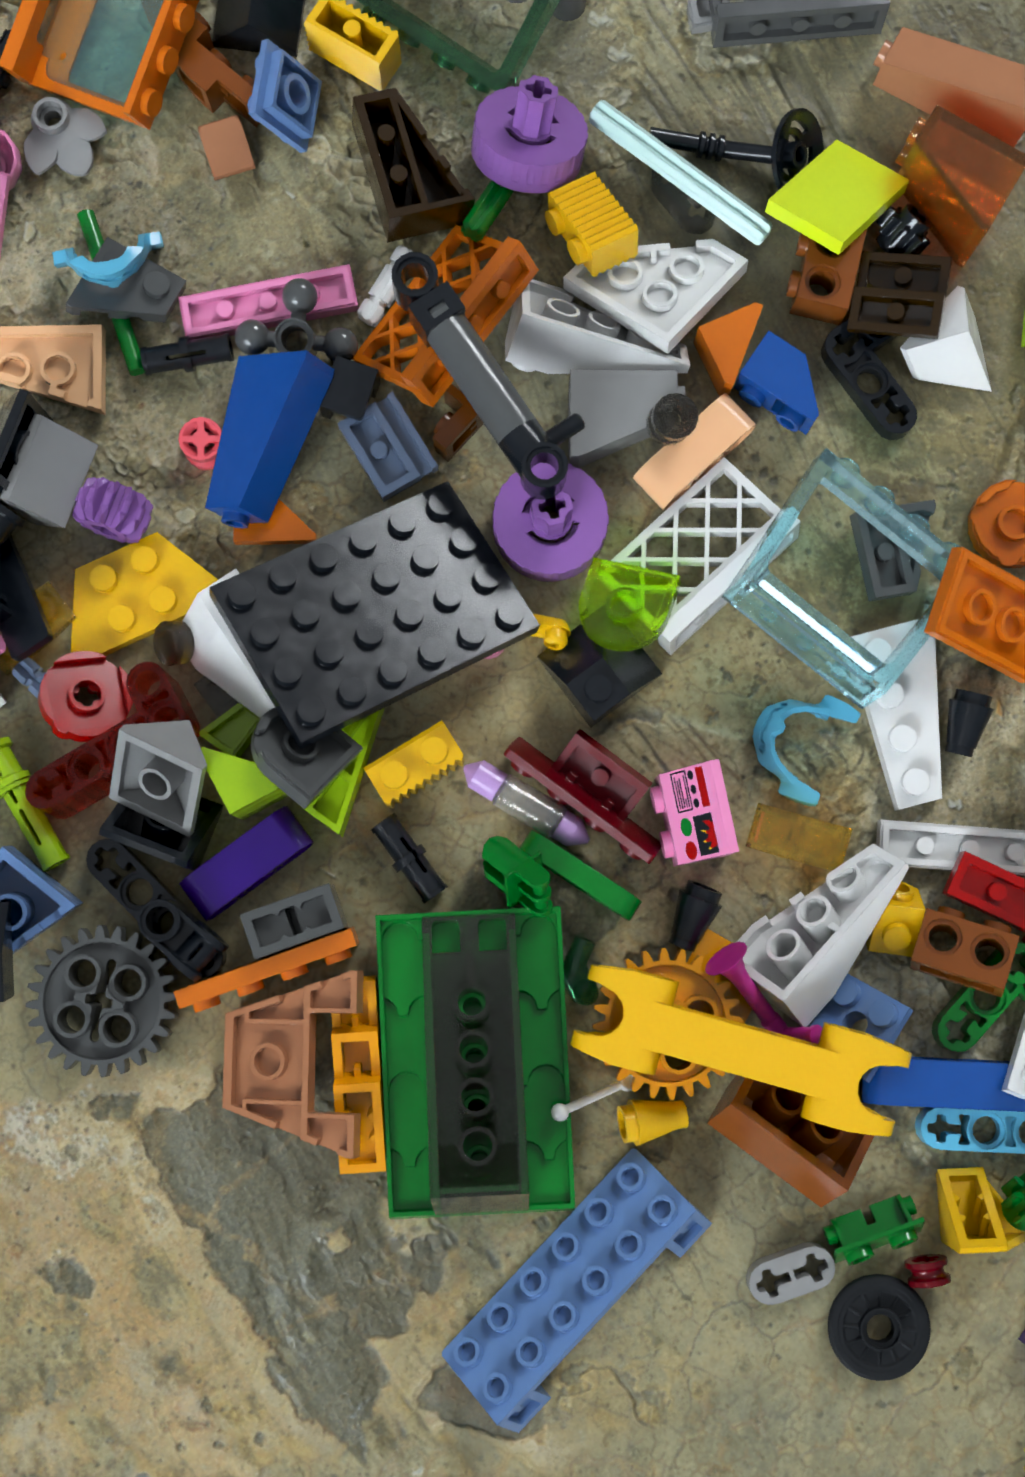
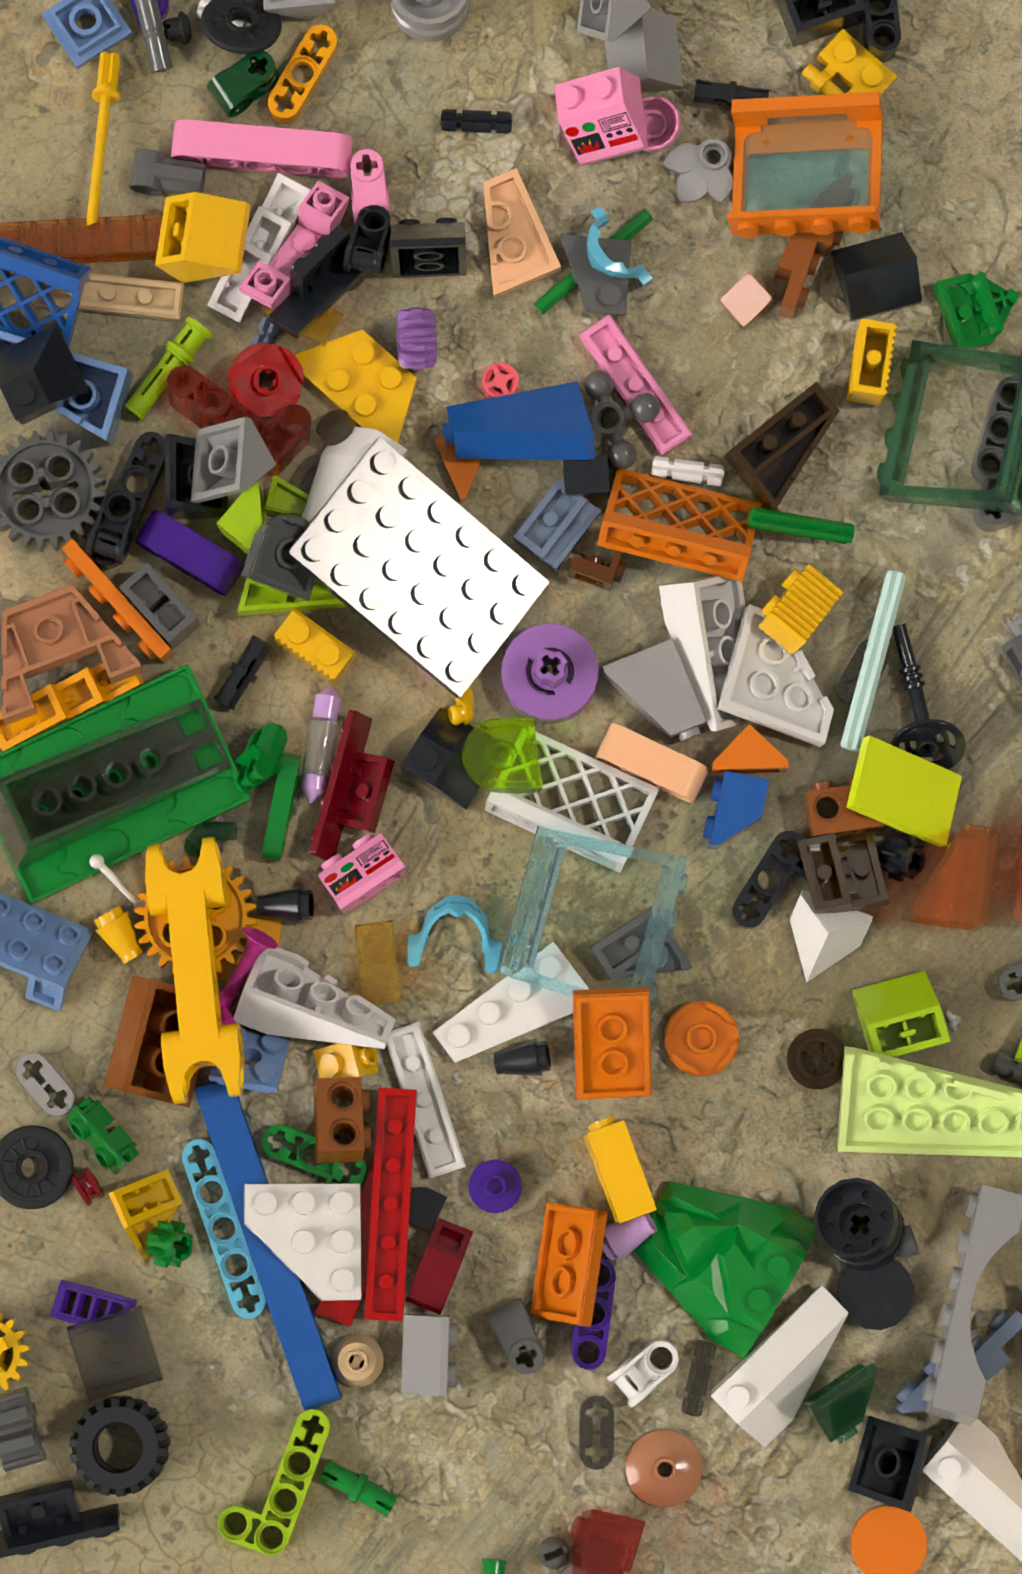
camera: 70 degrees right, 0 degrees up
light grey slope [0,413,98,528] -> none
black pin [140,333,234,376] -> none
medium blue piece [247,39,322,153] -> none
piece [392,252,585,499] -> none
medium lavender piece [471,75,588,194] -> none
clear smoke wheel [646,393,698,446] -> none

